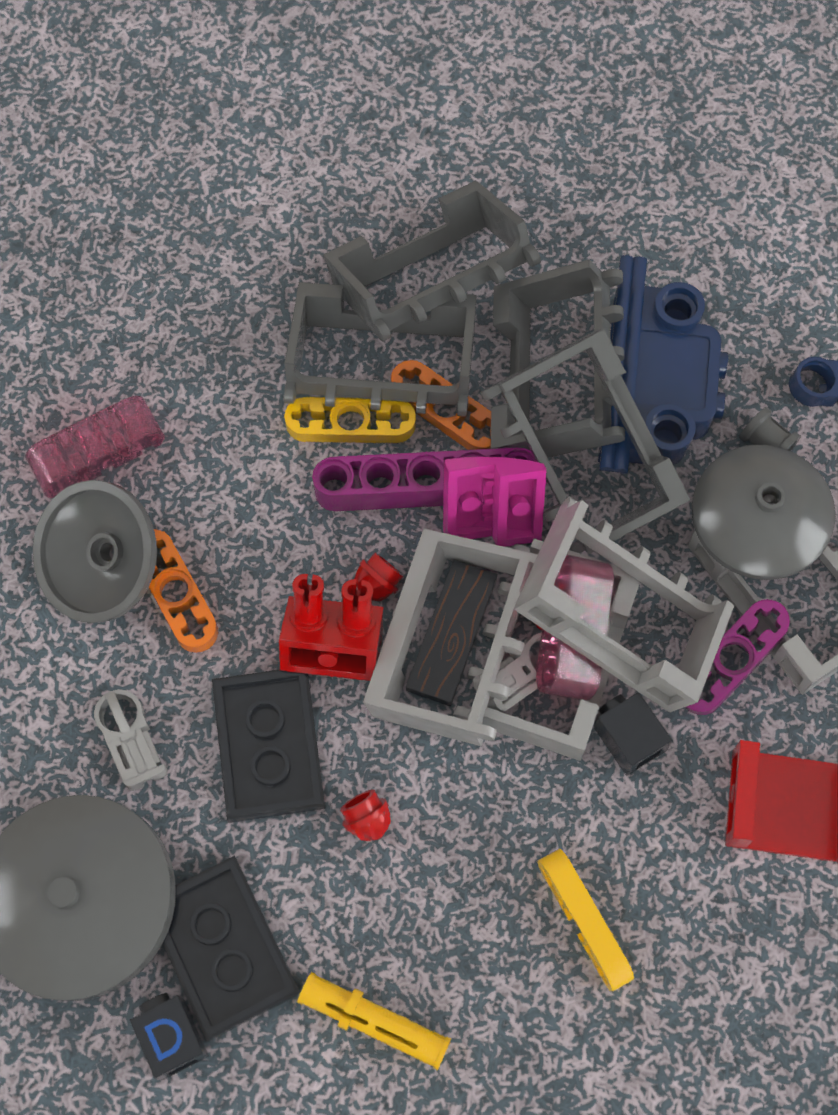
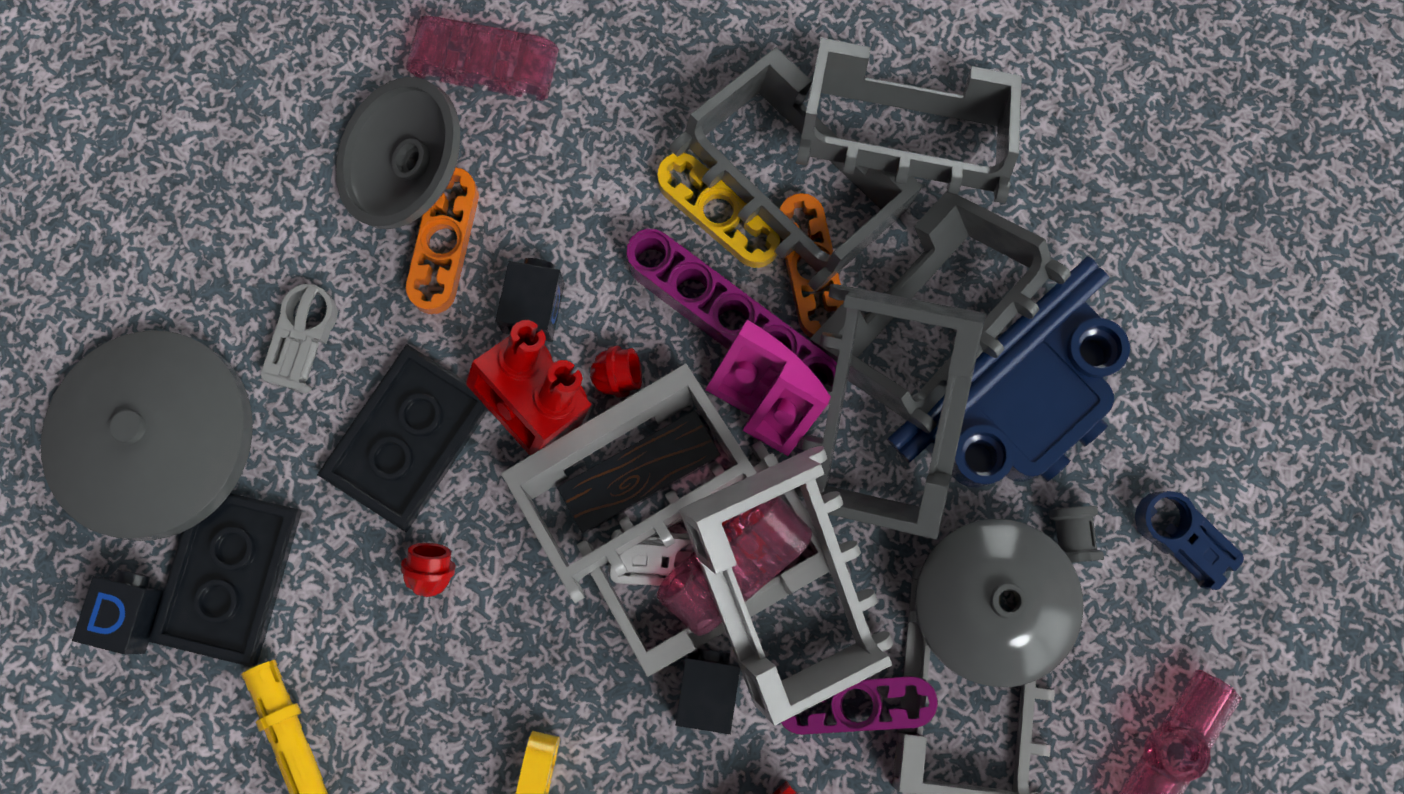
camera: 40 degrees right, 10 degrees up
none -> black brick [495,258,565,342]

